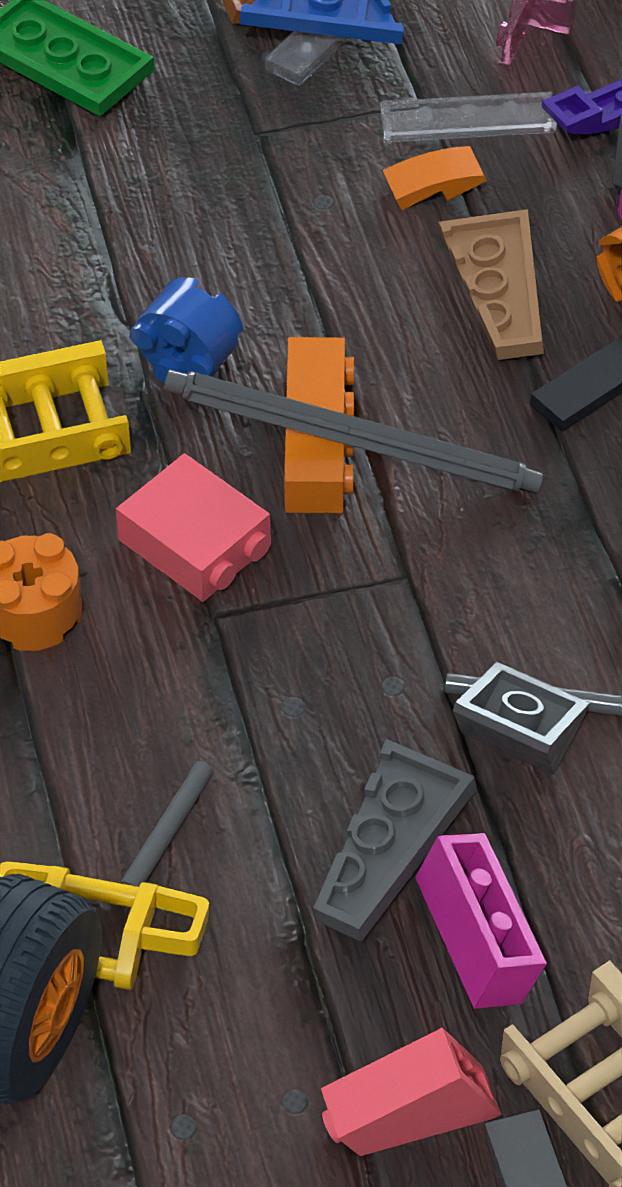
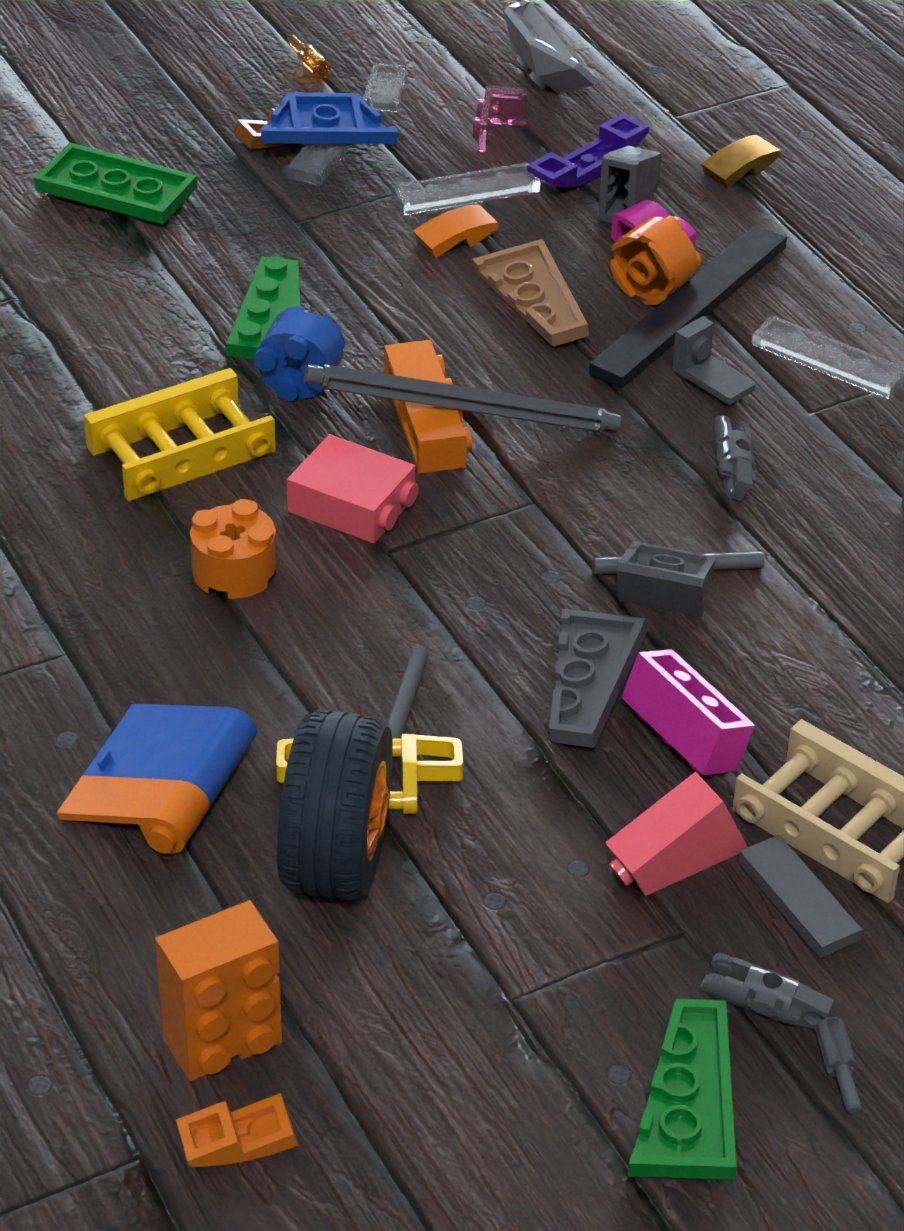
camera: 15 degrees left, 10 degrees down
none -> green wing [226,256,300,359]

